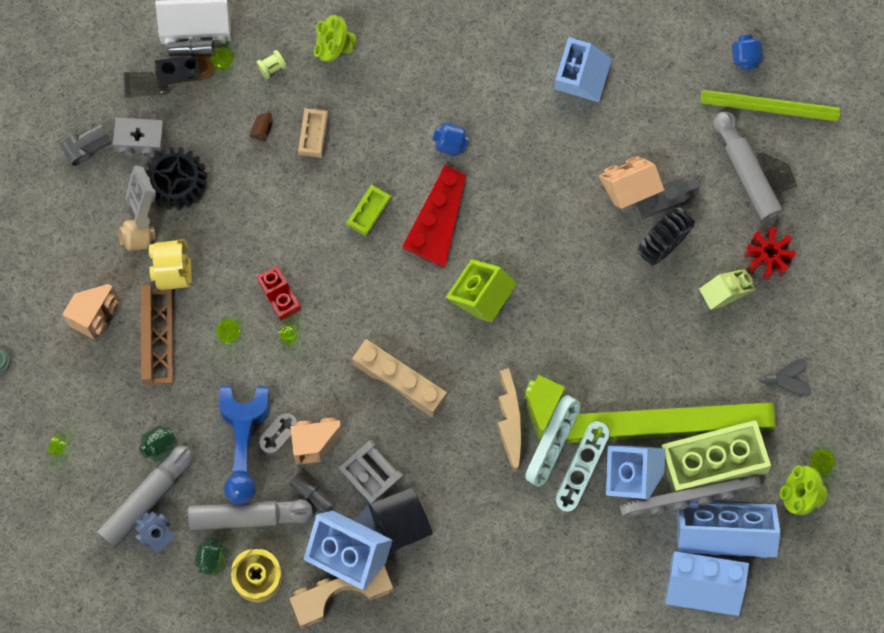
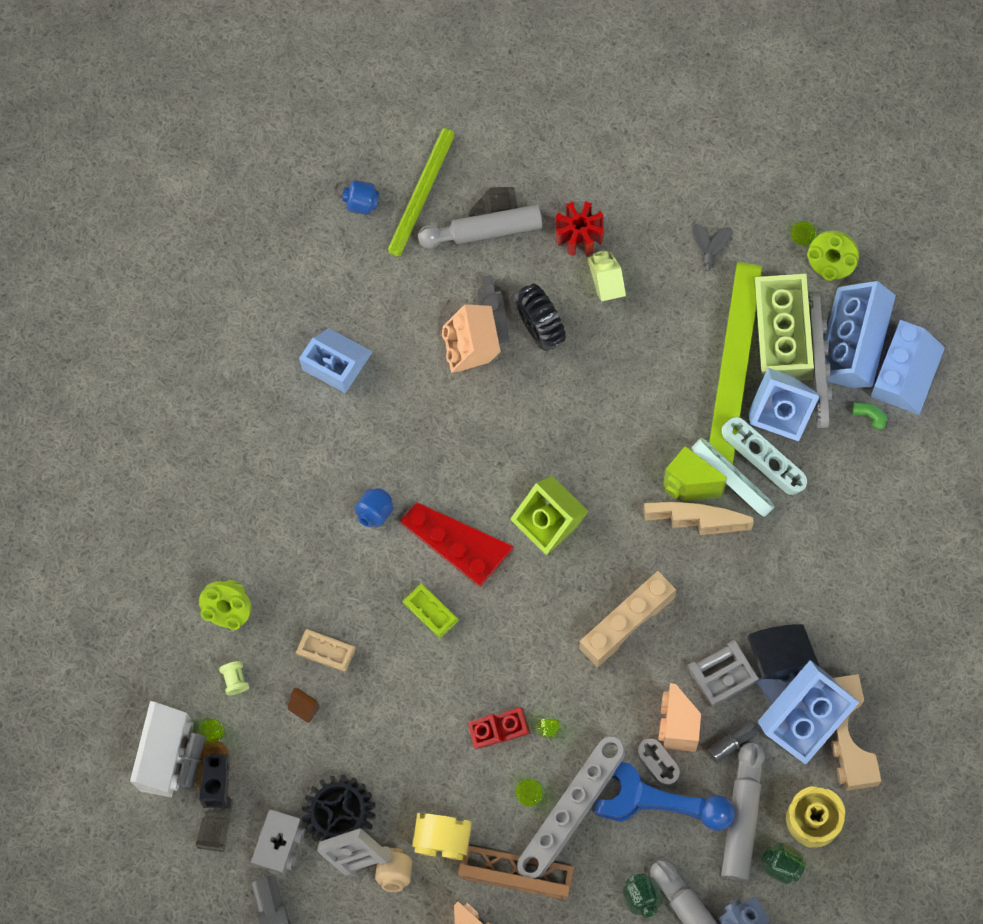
camera: 70 degrees left, 5 degrees down
none -> light grey plate [517,737,626,879]
none -> bright green arm [852,402,888,429]

